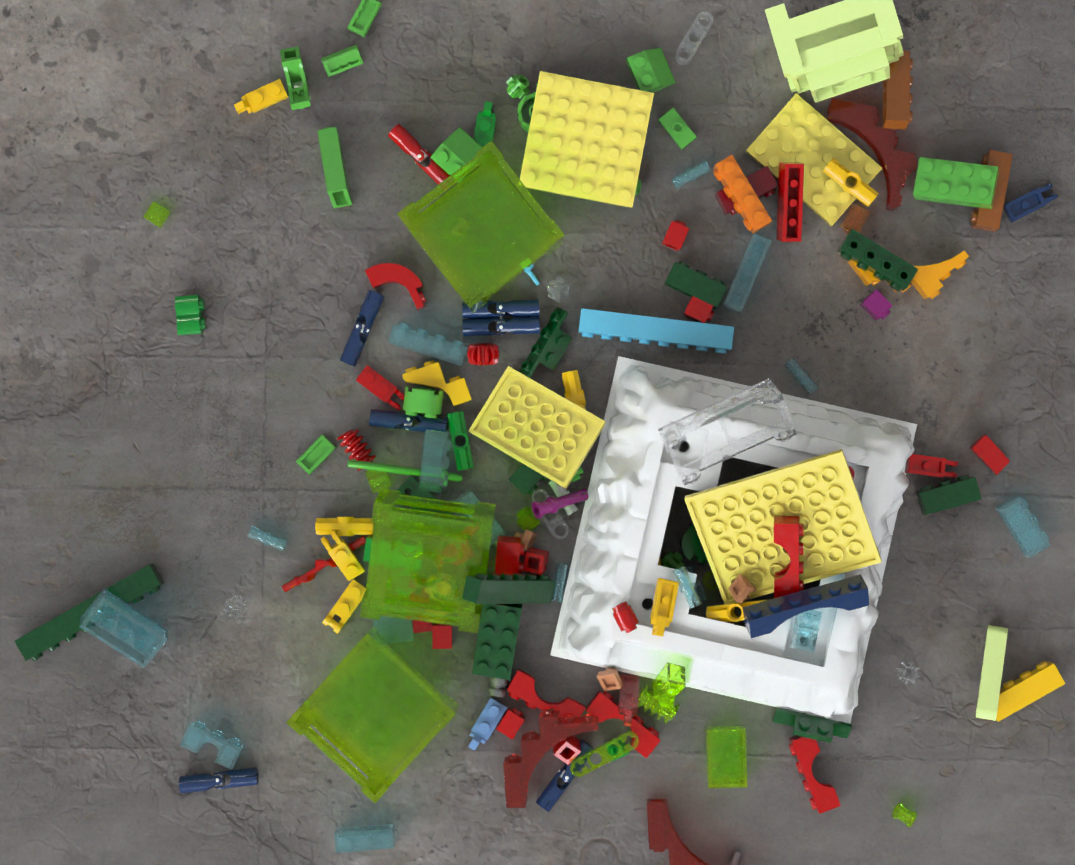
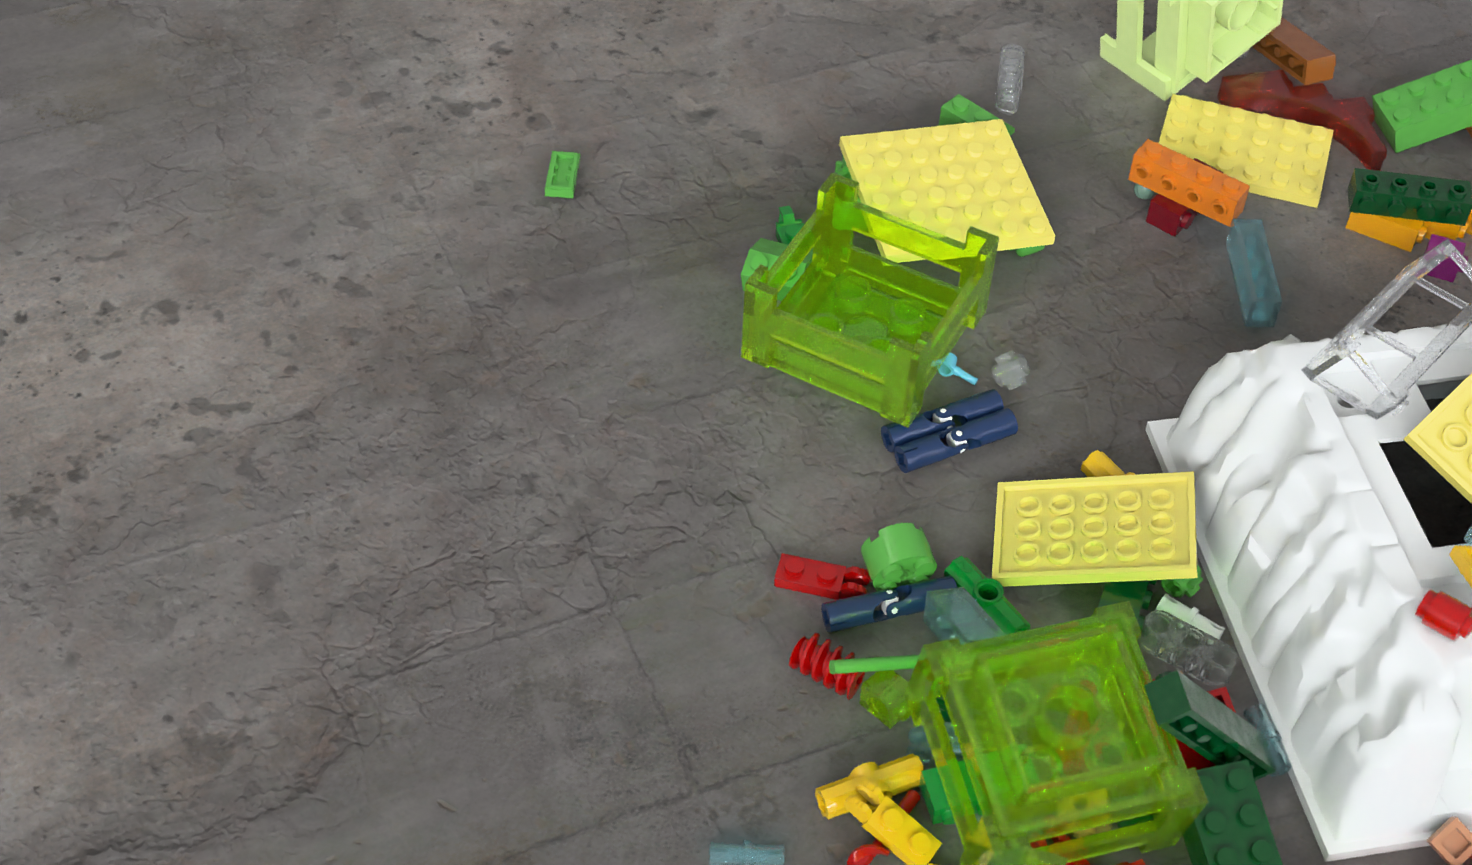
camera: 25 degrees left, 40 degrees down
clear neon green plate [143,201,171,228] -> none
green brick [175,295,206,336] -> none
yellow hinge [234,79,288,114] -> none
bright green arch [280,46,311,110] -> none
bright green tile [296,434,337,475] -> none
bright green slope [317,127,352,208] -> none
bright green plate [321,45,364,77] -> none
dark blue piece [339,290,385,367] -> none
red arch [365,263,426,311] -> none
red piece [388,124,454,189] -> none
clear light blue brick [388,322,468,367] -> none
yellow arch [402,360,472,406] -> none
red gear [467,343,499,365] -> none
bright green gear [506,74,530,99] -> none
clear neon green gear [516,506,541,531] -> none
dark green bracket [519,307,573,378] -> none
magenta pin [531,488,589,519] -> none
medium azure brick [578,308,734,354] -> none
bright green plate [658,108,697,150] -> none
red brick [662,220,689,252] -> none
dark green brick [664,261,727,309] -> none
clear light blue pin [671,161,711,189] -> none
red brick [683,296,714,323] -> none
red brick [776,162,804,242] -> none
yellow piece [822,157,879,207] -> none
clear orange brick [840,204,871,233] -> none

